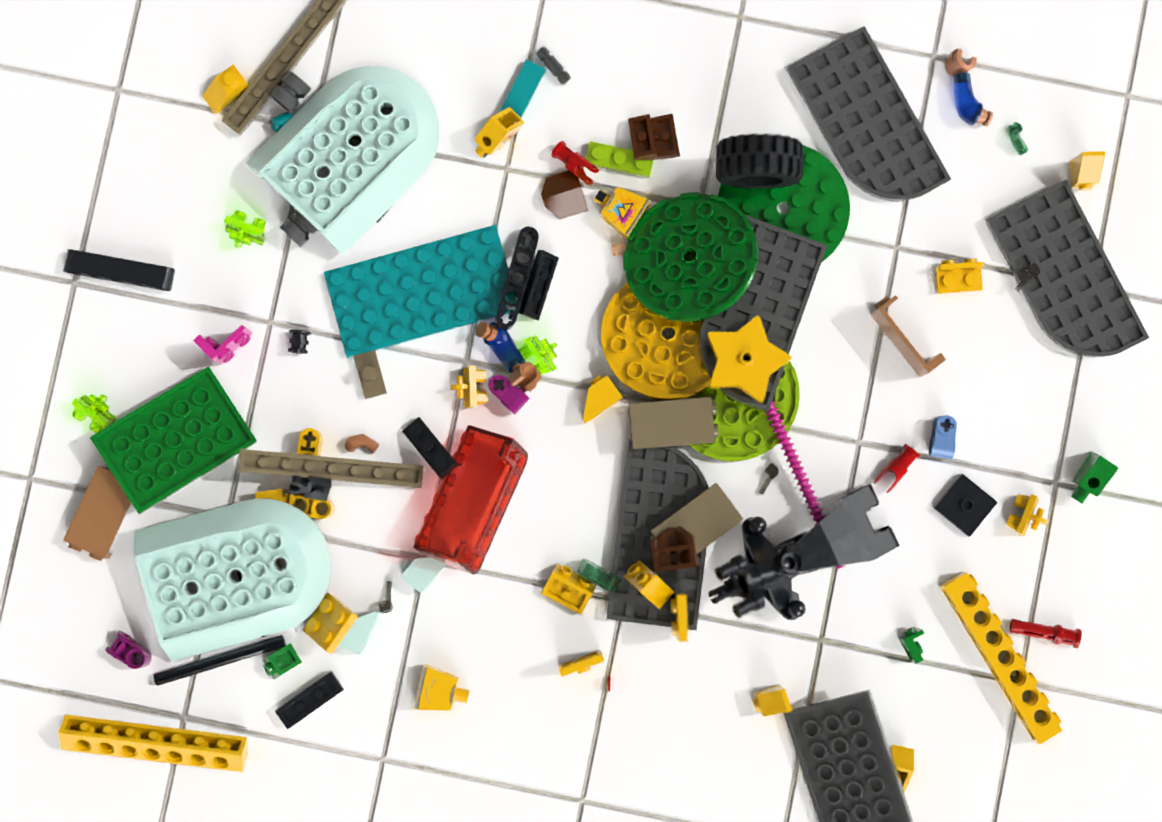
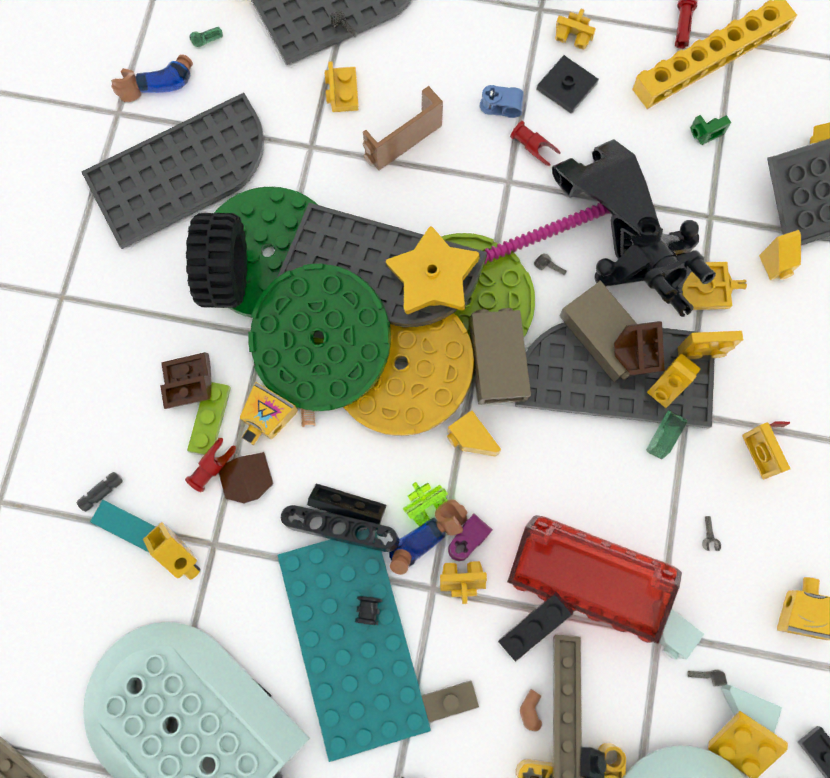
camera: 85 degrees left, 10 degrees down
yellow bracket [541,563,596,615] -> none
none -> black bush [355,596,383,625]
none -> yellow plate [682,262,747,310]
none -> clear smoke hand [702,516,721,552]

